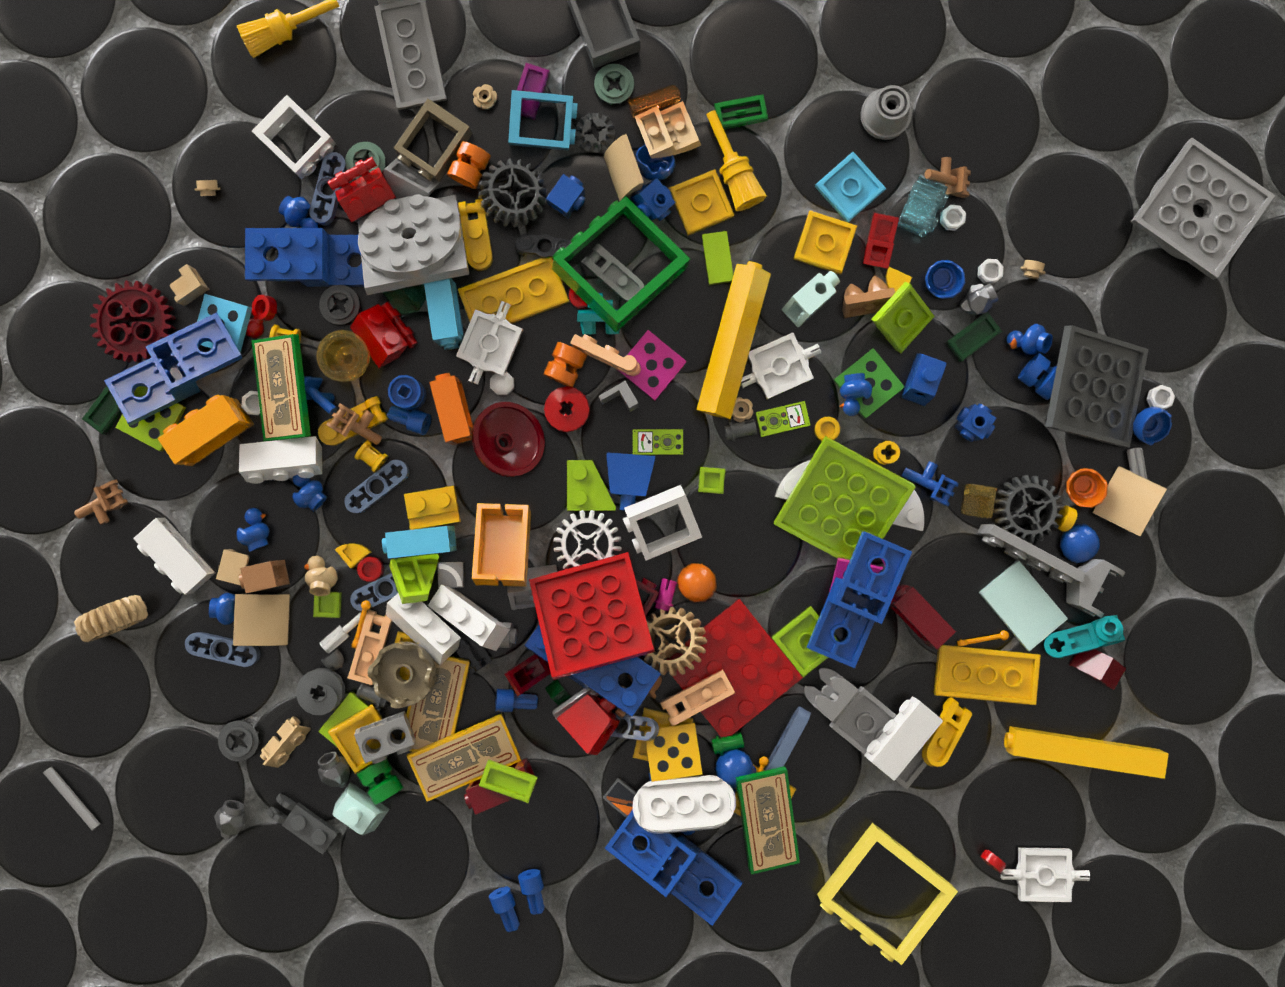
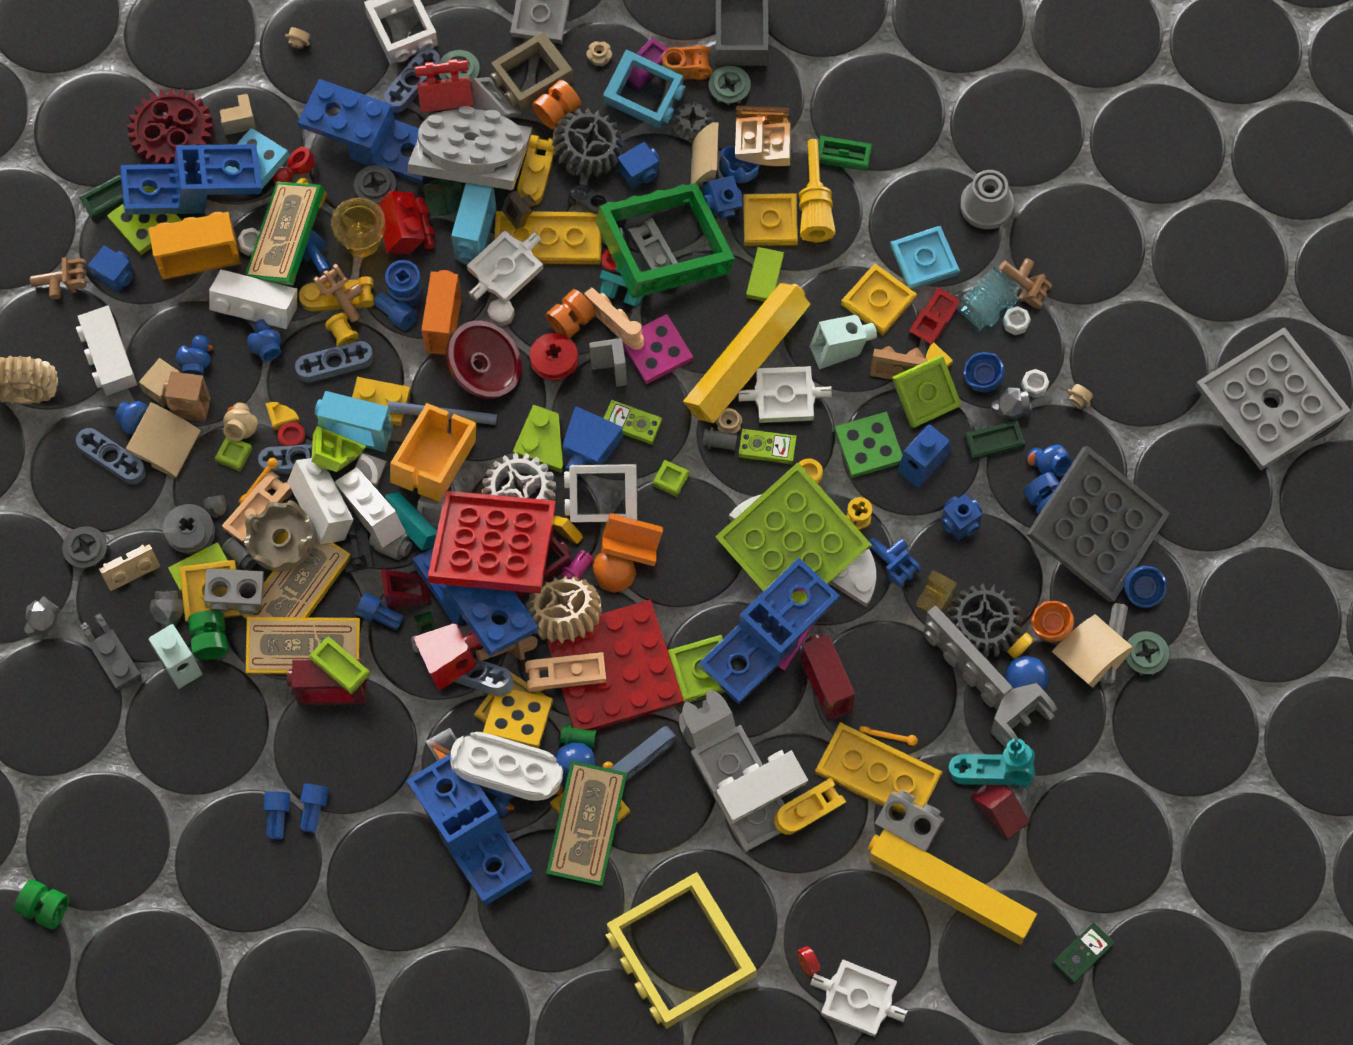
camera: 25 degrees right, 20 degrees down
blue animal [279,196,318,228] -> none
white axle [319,612,361,654] -> none
blue animal [839,373,872,416] -> none
light aqua tile [978,560,1068,651] -> none
white tile [1146,385,1175,410] -> none
none -> blue brick [88,246,134,293]
none -> teal piece [384,492,437,550]
none -> sand blue bar [388,401,497,425]
none -> dark brown tile [501,191,536,230]
none -> yellow tile [552,515,583,544]
none -> orange panel [601,513,663,566]
none -> orange piece [662,45,713,80]
none -> light grey brick [875,790,944,851]
none -> dark green tile [1052,922,1115,984]
none -> sand green gear [1125,631,1169,675]

